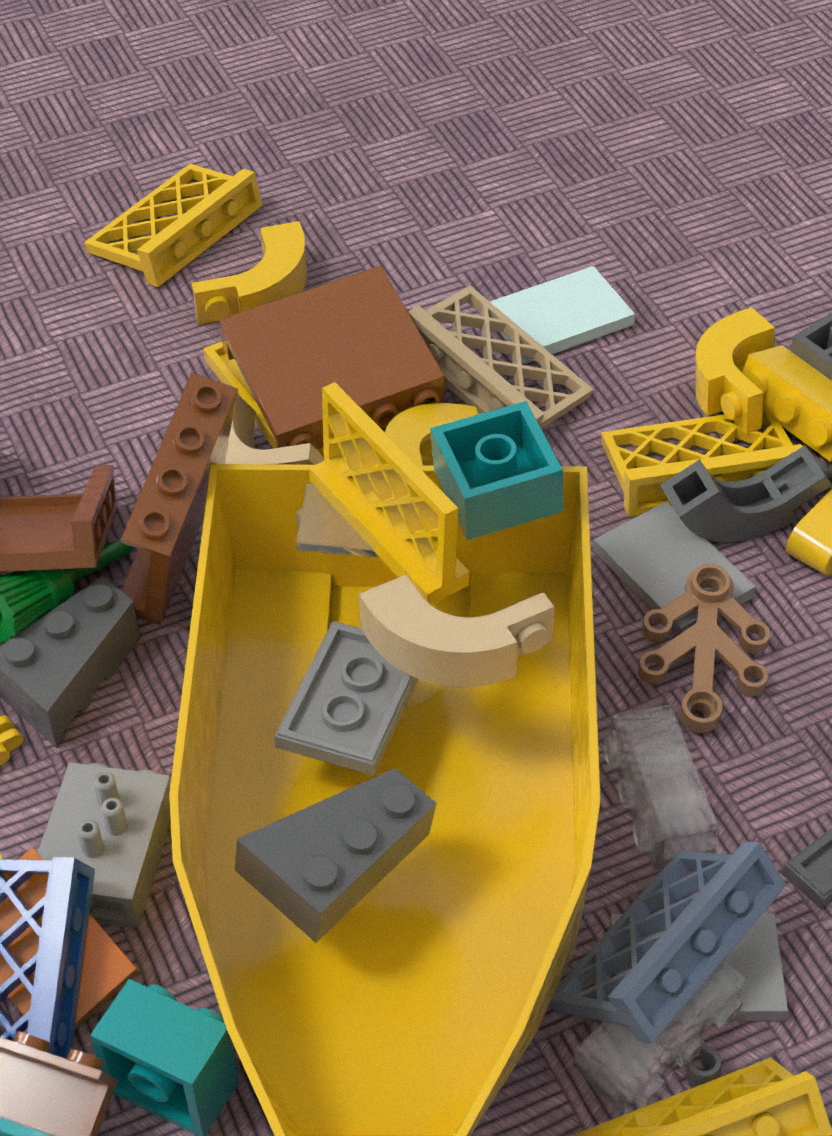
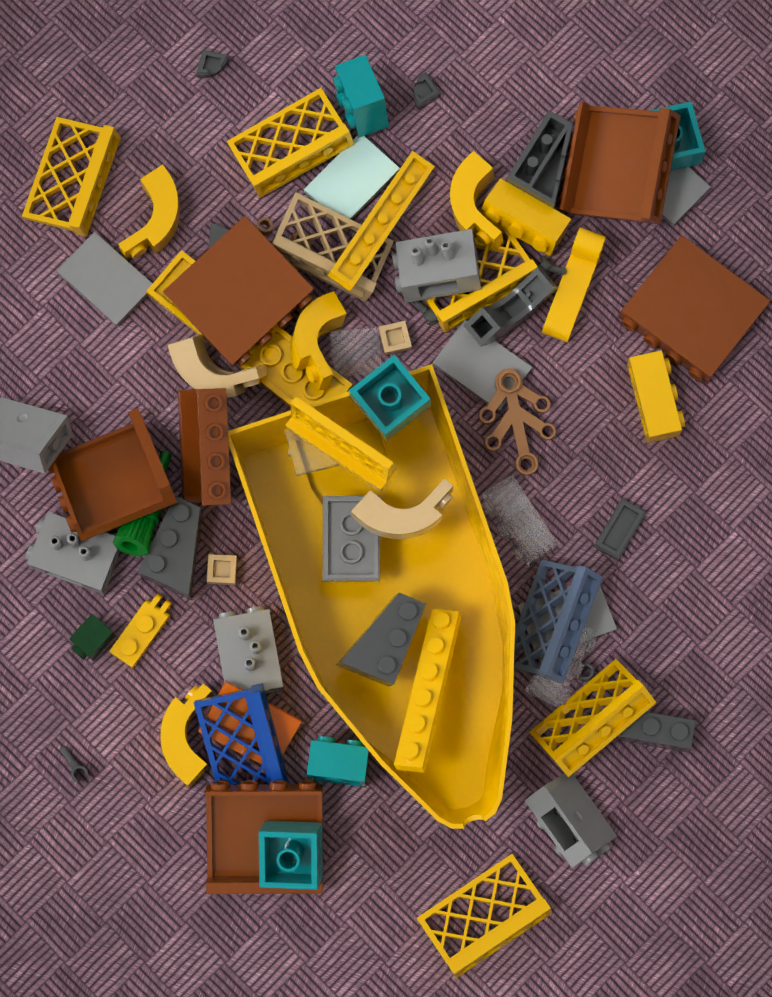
camera: 20 degrees left, 30 degrees up
none -> light grey tile [57,232,153,327]
none -> dark grey tile [196,50,229,78]
none -> tan plate [207,554,237,585]
none -> yellow fence [227,88,354,198]
none -> yellow plate [327,151,435,291]
none -> teal brick [333,55,389,138]
none -> light grey piece [392,229,482,303]
none -> yellow plate [394,609,462,773]
none -> dark grey hand [412,300,439,326]
none -> dark grey tile [414,72,441,110]

